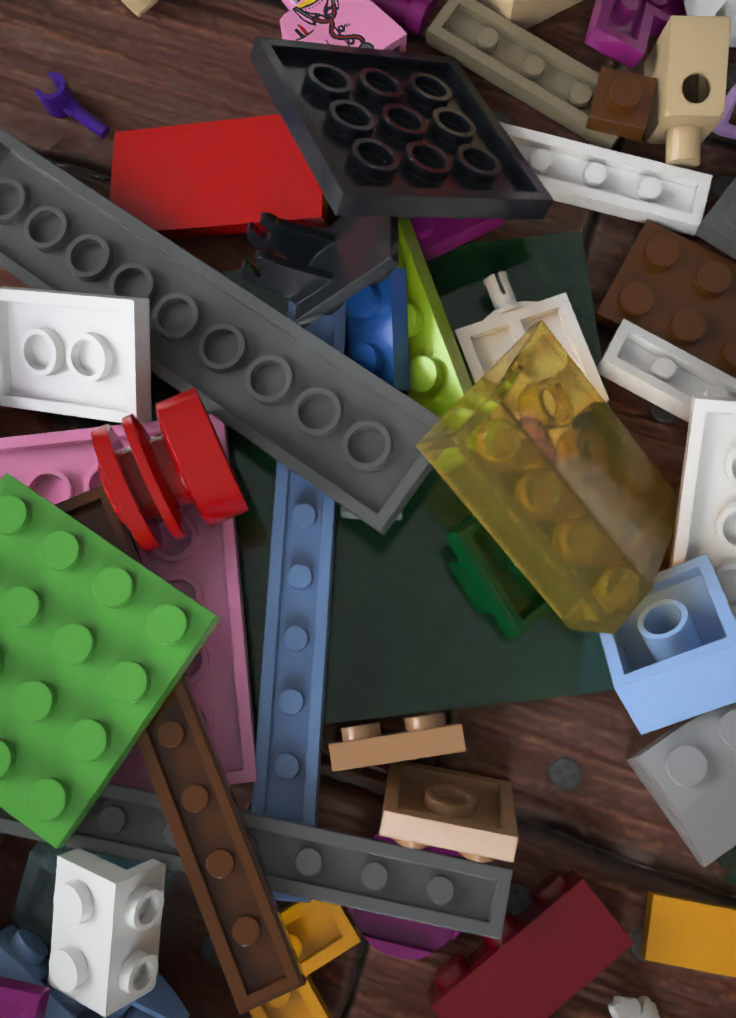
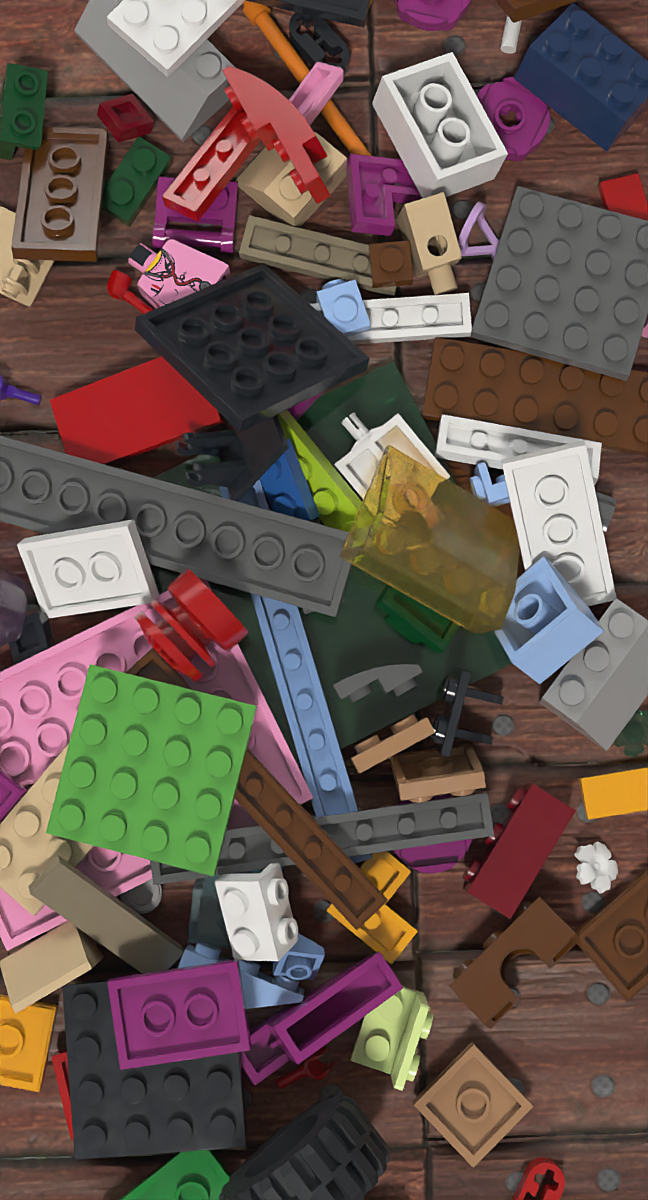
camera: 25 degrees left, 5 degrees up
none -> red hand [107,270,153,314]
none -> light blue bracket [316,279,371,337]
none -> dark grey slope [333,664,423,703]
none -> black plate [430,667,504,757]
none -> light blue bracket [470,462,510,510]

